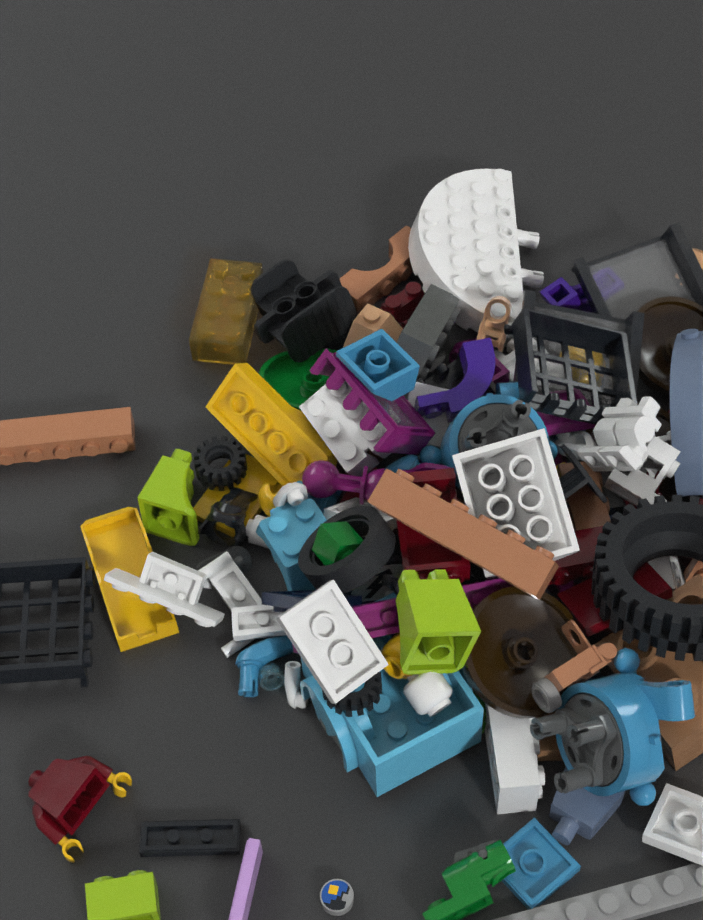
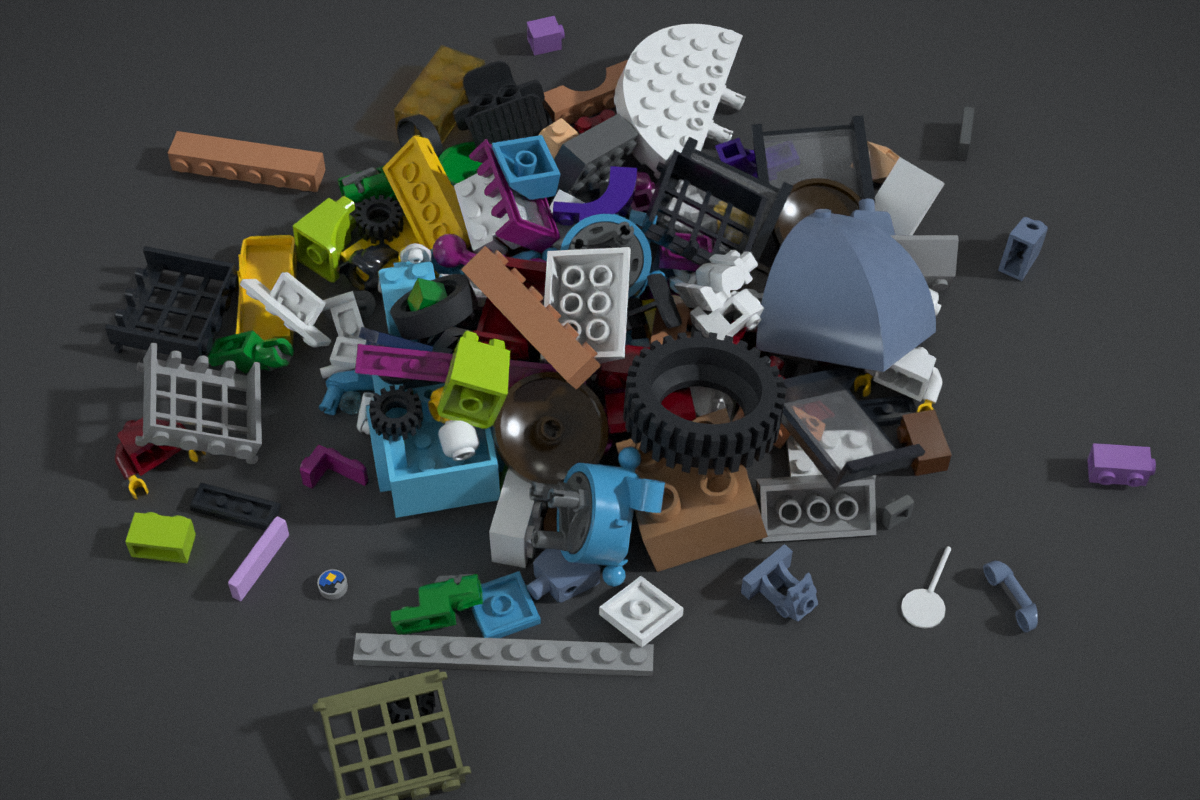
camera: 15 degrees right, 0 degrees up
white plate [276,580,389,704] -> none
light nougat piece [476,296,512,352] -> none
light grey tile [531,678,562,713] -> none
nougat piece [544,620,617,692] -> none
none -> light grey window [135,343,262,464]
none -> green plate [207,330,294,373]
none -> magenta bracket [300,444,369,489]
none -> green plate [338,165,398,203]
none -> black tyre [397,114,443,158]
none -> medium lavender brick [527,16,565,56]

